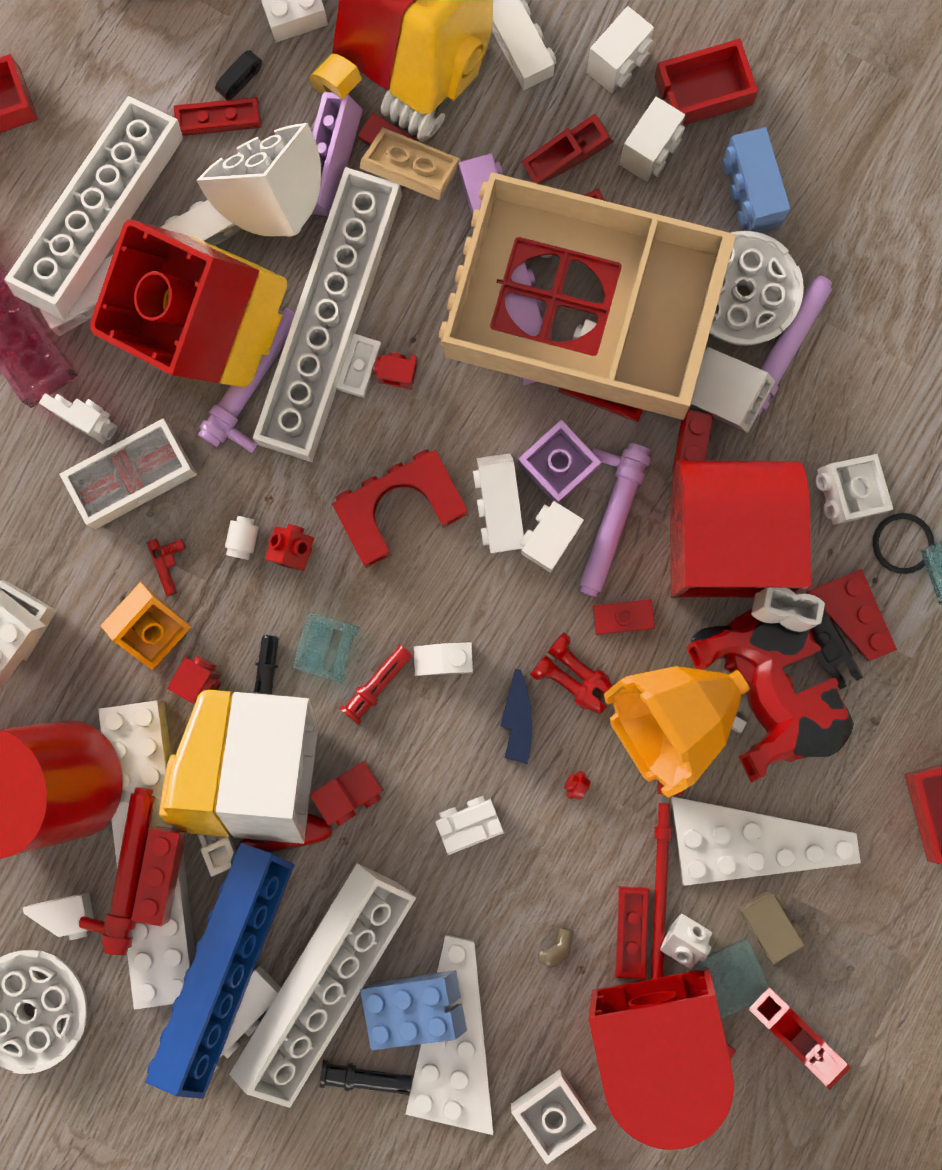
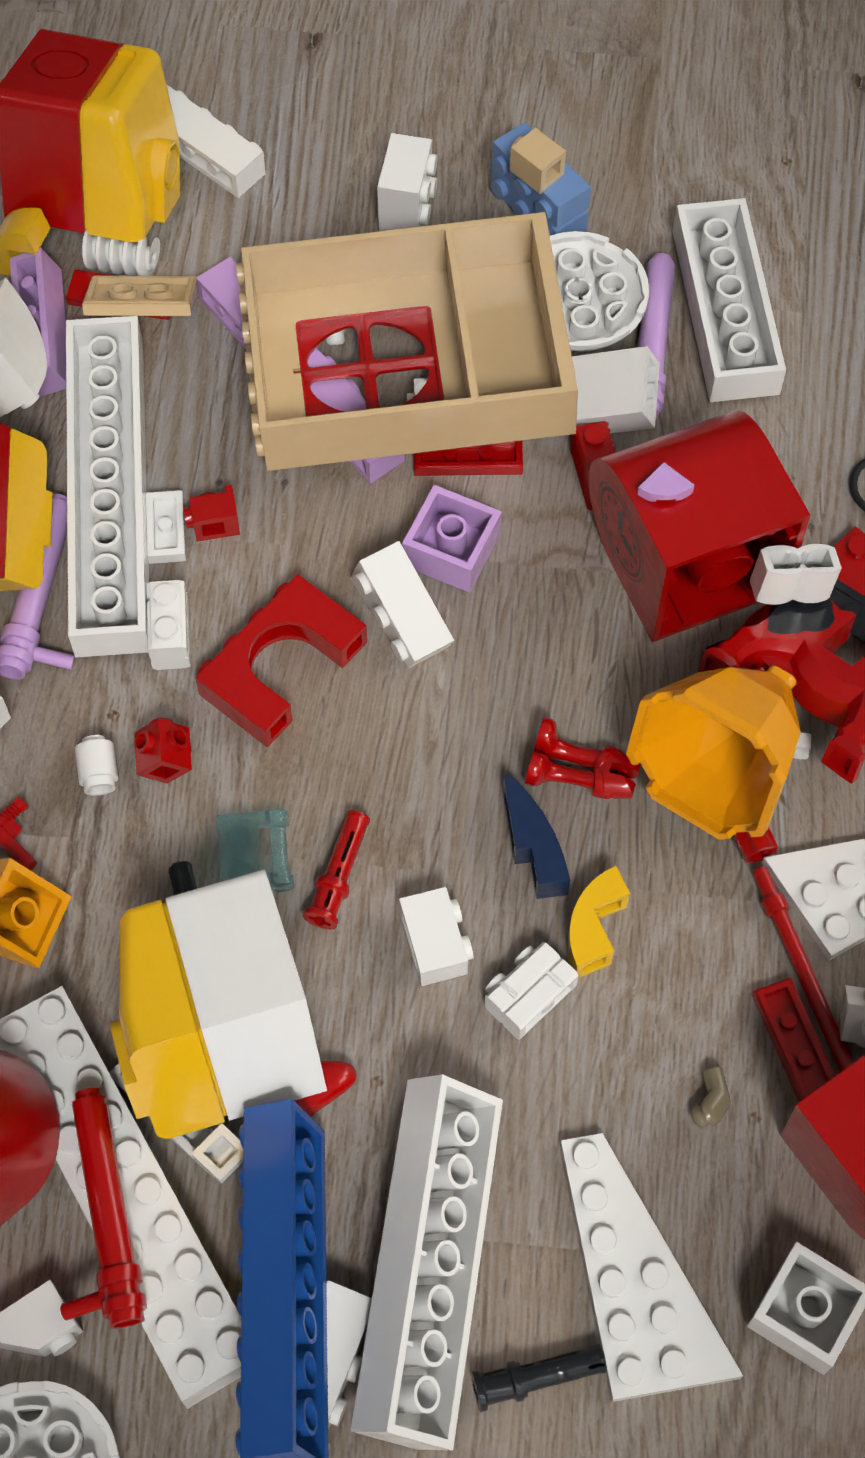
camera: 30 degrees left, 20 degrees down
red brick [131,826,187,926] -> none
red brick [166,656,221,704] -> none
red brick [309,760,384,827] -> none
medium blue piece [360,970,467,1050] -> none
white slope [414,642,473,676] -> none
white brick [520,501,584,573] -> none
red slope [521,113,614,184] -> none
red plate [564,771,591,800] -> none
lavender cylinder [579,443,651,597] -> none
white brick [587,6,654,94] -> none
red plate [593,599,655,635] -> none
red piece [654,38,758,126] -> none
white plate [816,454,893,525] -> none
none -> white brick [146,580,191,670]
none -> white brick [399,887,474,986]
none -> tan brick [510,128,566,194]
none -> yellow brick [567,866,630,978]
none -> lavender tile [637,463,694,502]
none -> white brick [673,198,786,402]

